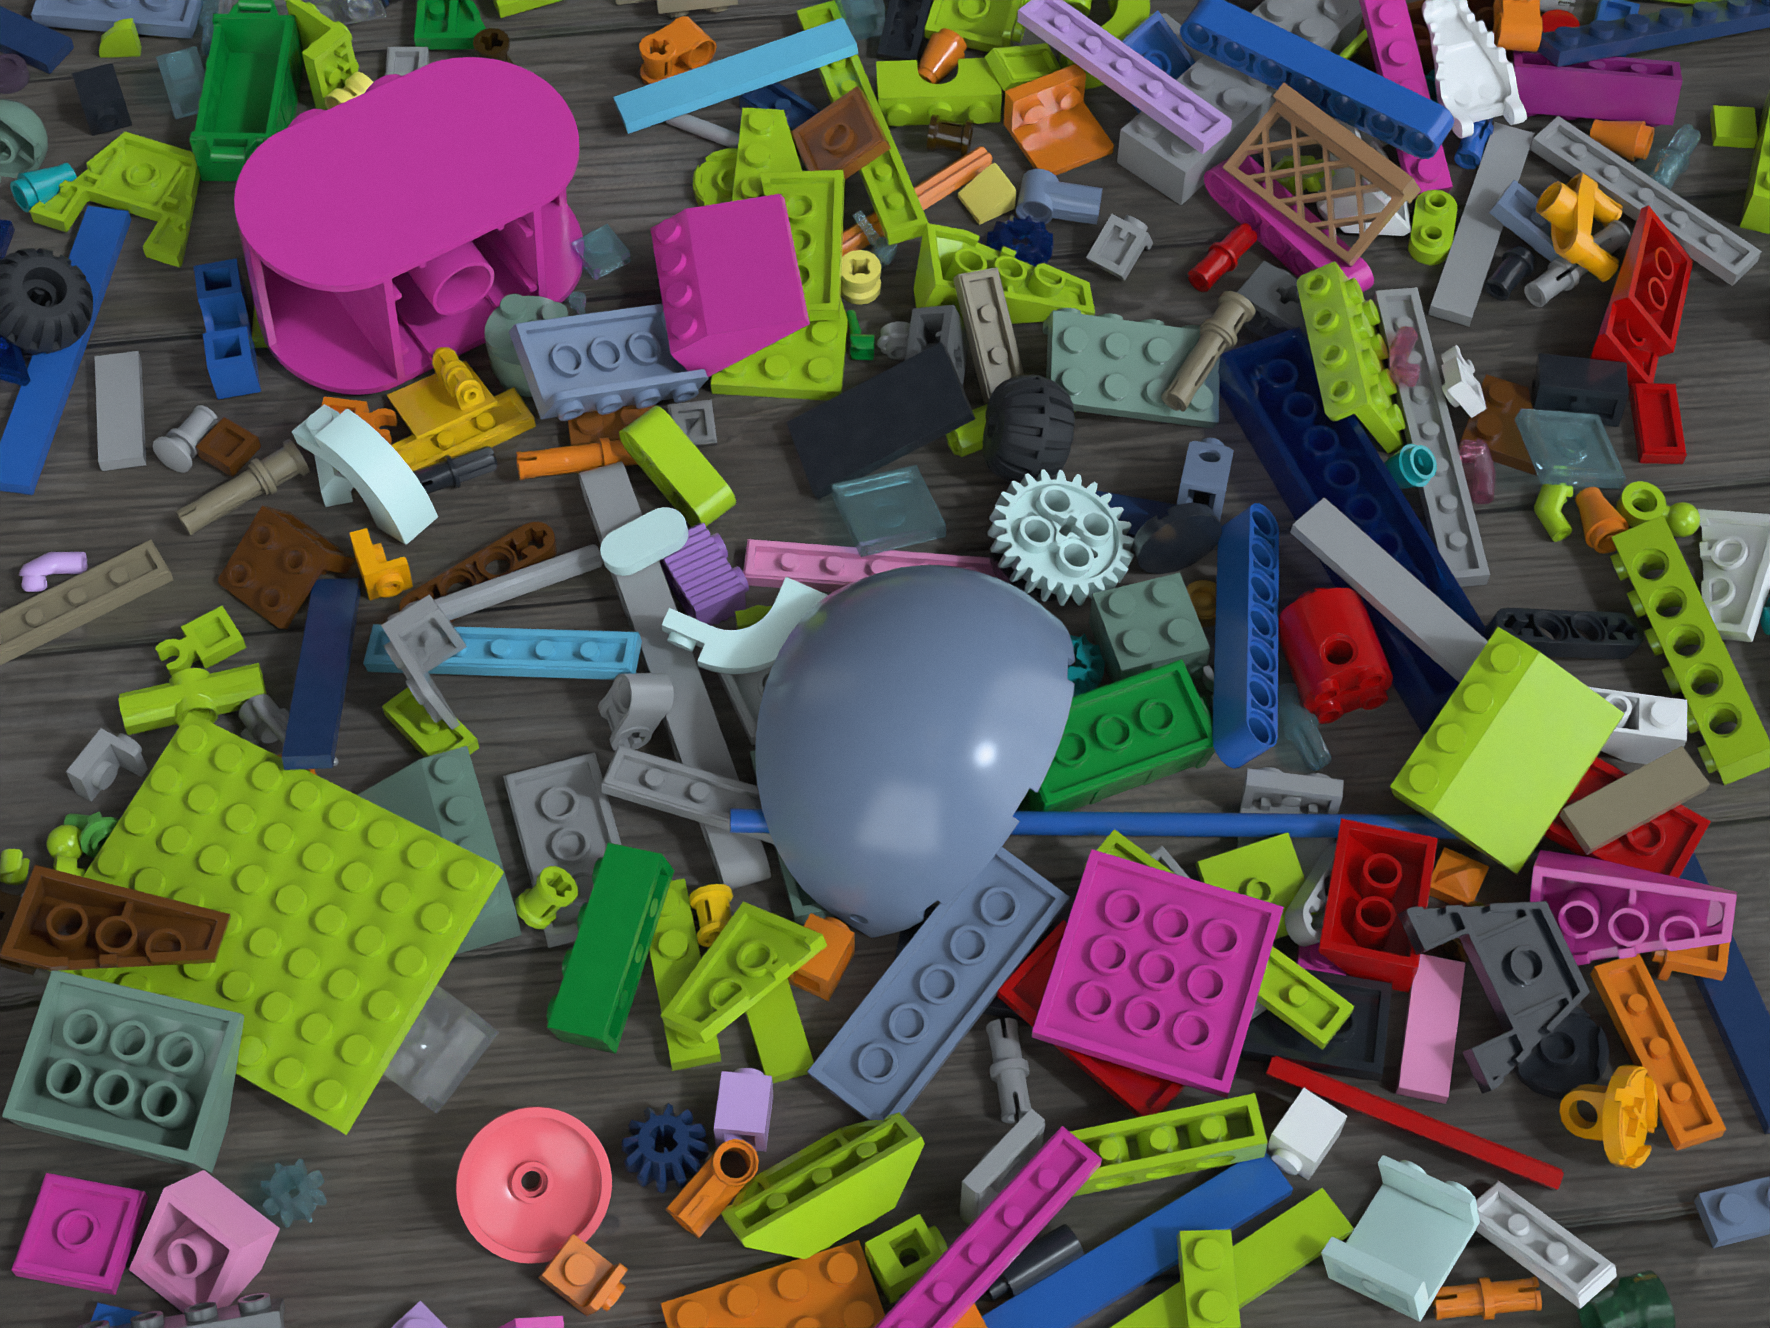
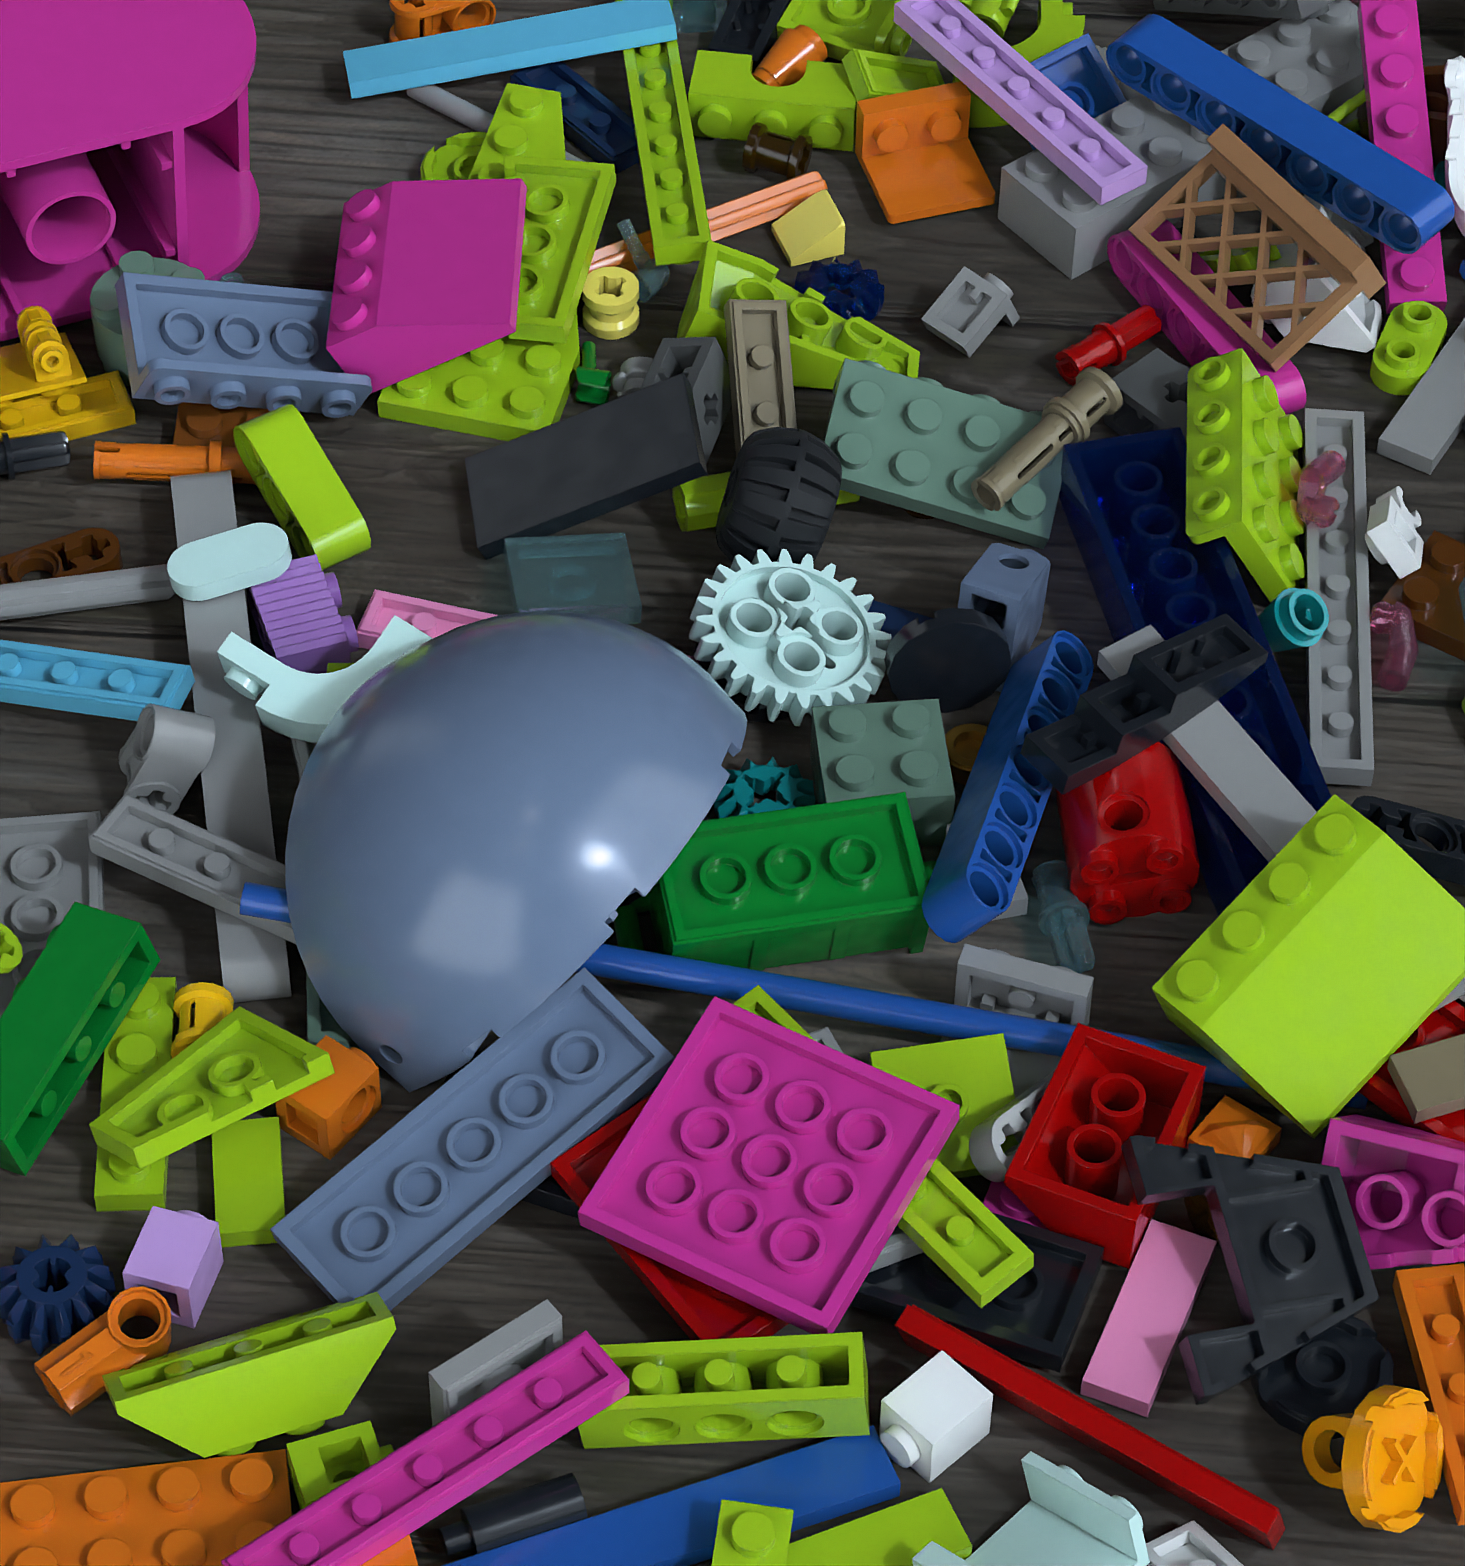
camera: 10 degrees right, 10 degrees down
clear light blue plate [571,224,631,280] -> none
flat silver tile [668,399,717,448] -> none
dark orange tile [791,86,891,179] -> none
light grey pin [986,1018,1031,1124] -> none
sand blue piece [1016,169,1103,225] -> none
none -> black slope [1020,613,1269,795]

